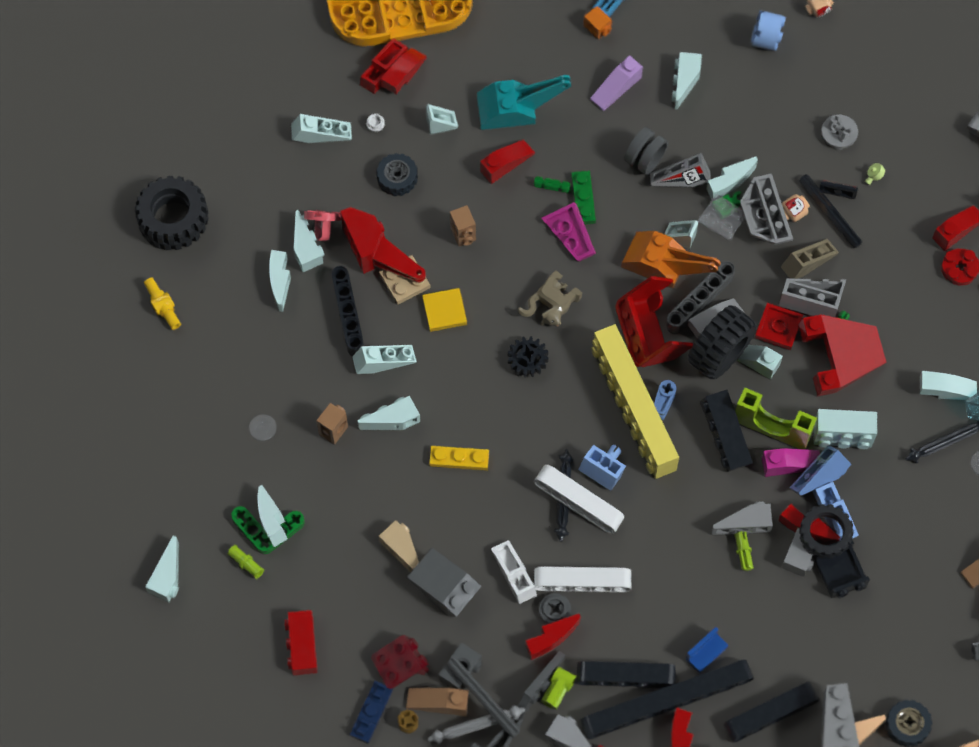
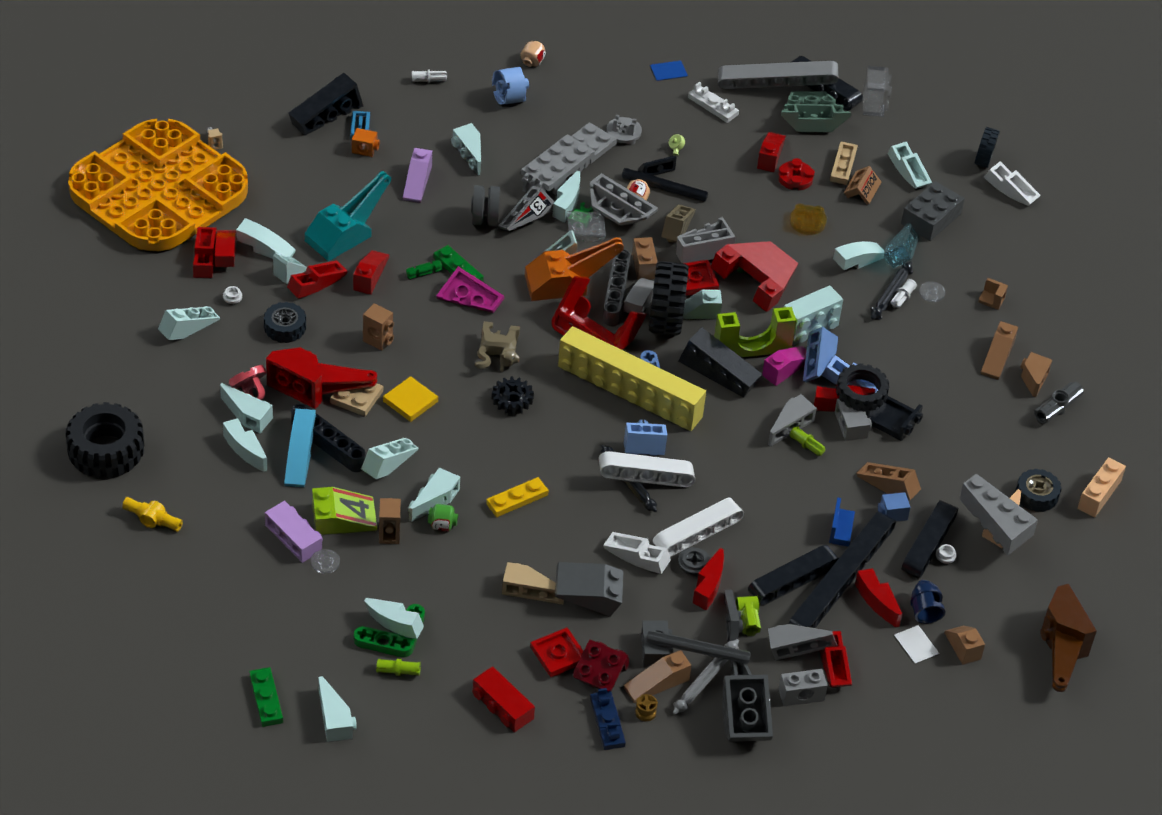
camera: 40 degrees left, 20 degrees down
none -> light aqua slope [236,218,295,259]
none -> green plate [249,667,283,727]
none -> lavender brick [265,501,323,563]
none -> medium azure slope [284,409,316,488]
none -> red slope [287,260,348,298]
none -> lime slope [312,487,377,535]
none -> bright green head [428,504,458,532]
none -> light grey piece [521,122,617,195]
none -> red plate [530,627,583,678]
none -> medium nougat brick [632,237,657,280]
none -> blue sticker [650,60,688,80]
none -> white plate [688,82,739,123]
none -> clear yellow tile [790,204,827,235]
none -> medium nougat slope [856,462,921,500]
none -> medium blue brick [878,492,911,522]
none -> white axle [891,279,917,308]
none -> white plate [936,544,956,564]

